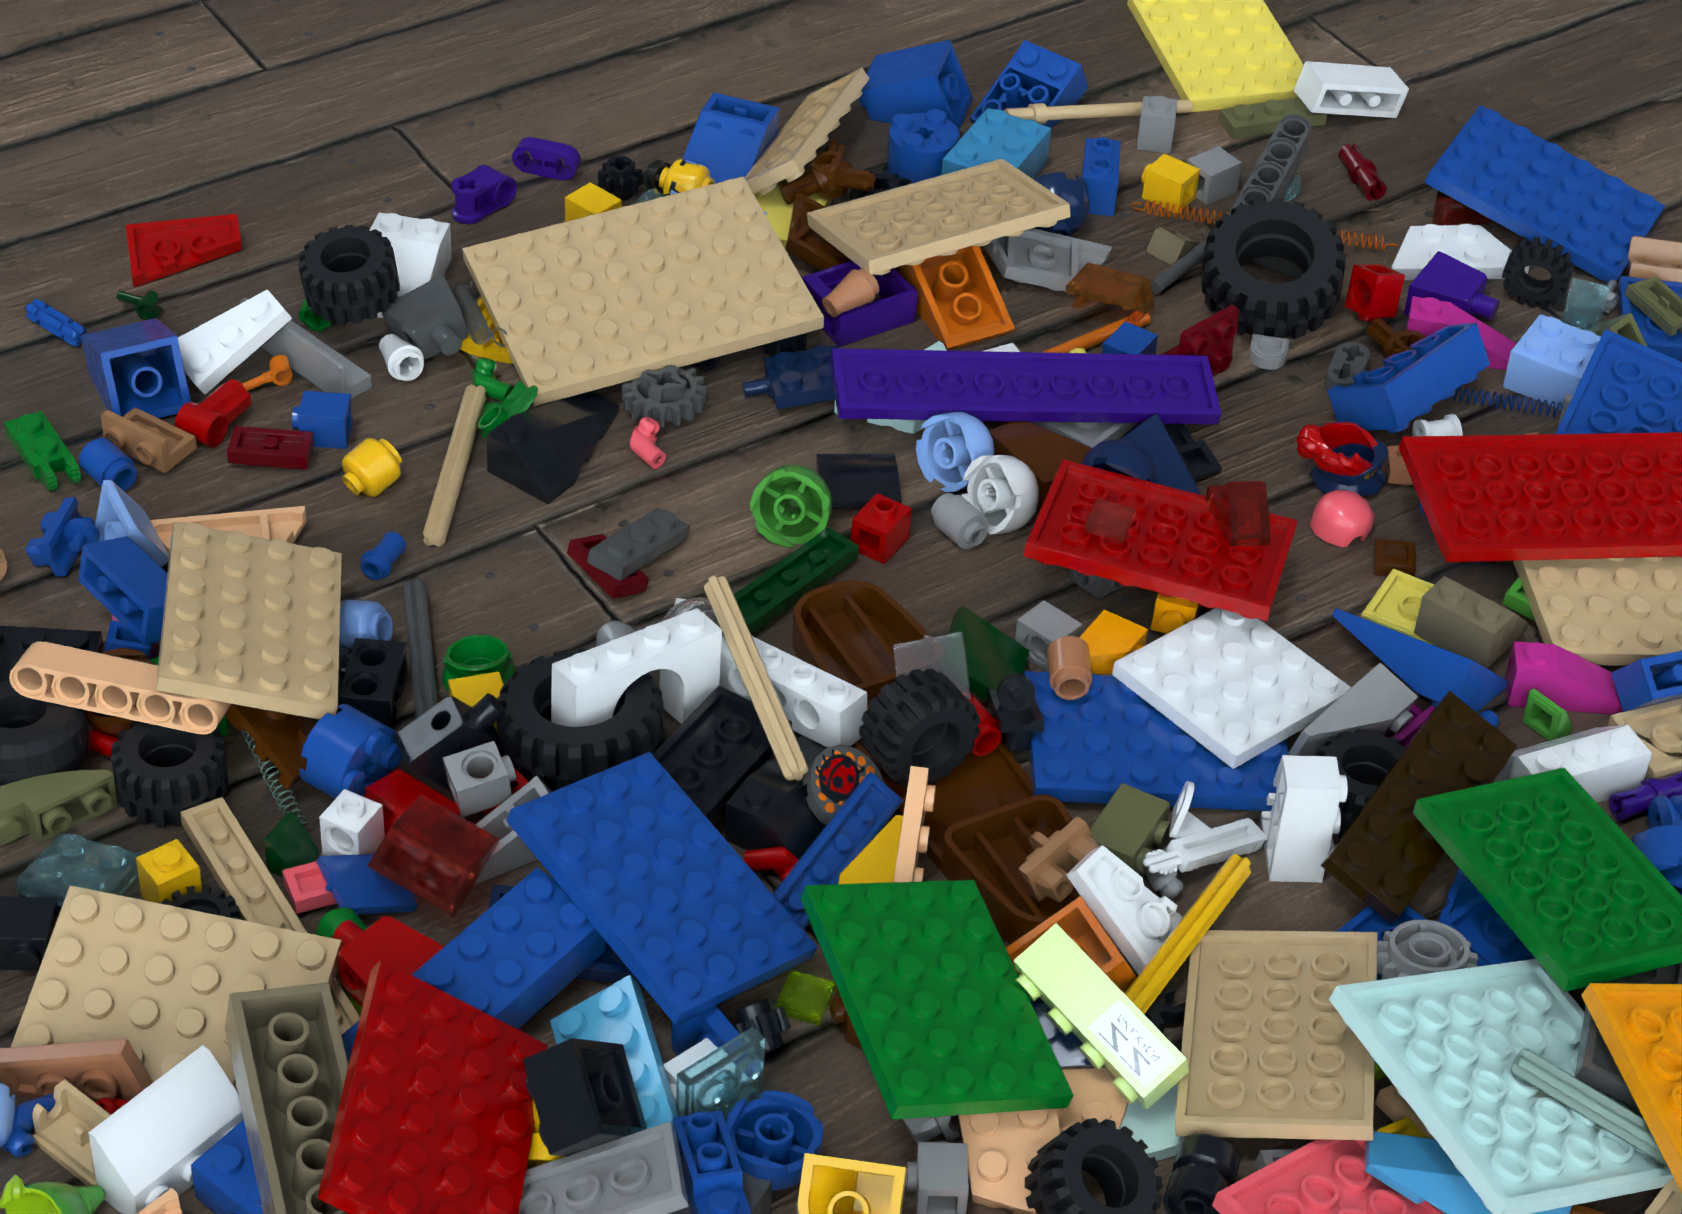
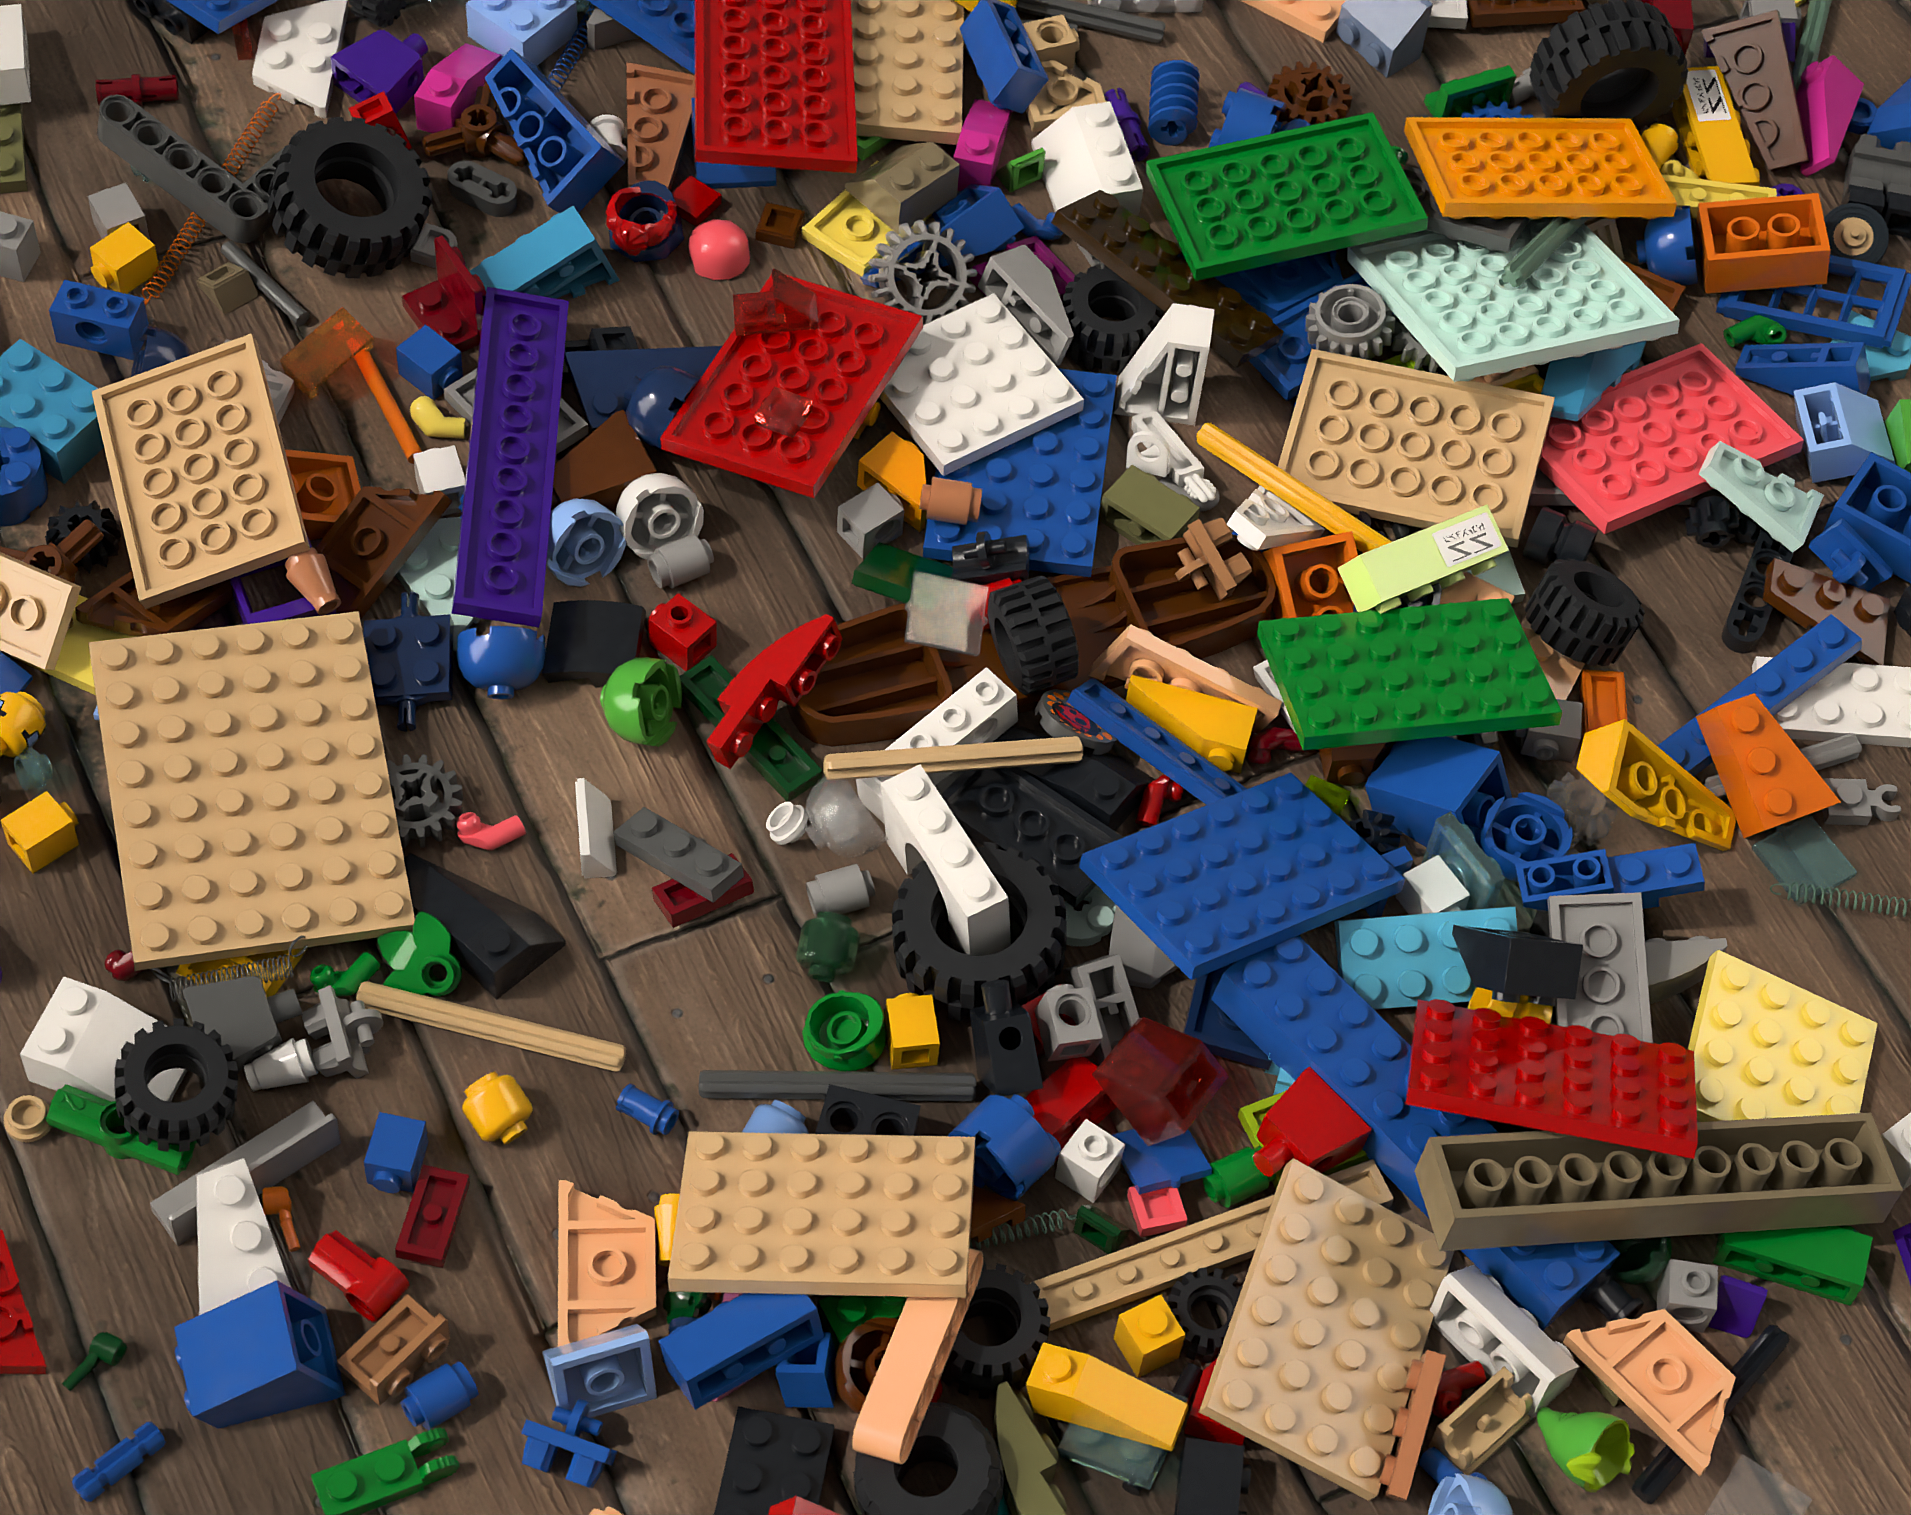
camera: 85 degrees left, 15 degrees up
none -> light grey hips [302,985,383,1079]
none -> reddish brown wing [315,486,453,620]
none -> blue cylinder [457,626,545,700]
none -> dark azure wedge [470,206,620,299]
none -> white slope [575,778,617,879]
none -> red tile [672,175,722,227]
none -> red slope [706,614,843,769]
none -> clear green head [796,912,860,982]
none -> light grey gear [868,220,978,325]
none -> yellow slope [1026,1342,1188,1451]
none -> blue slope [1365,736,1512,873]

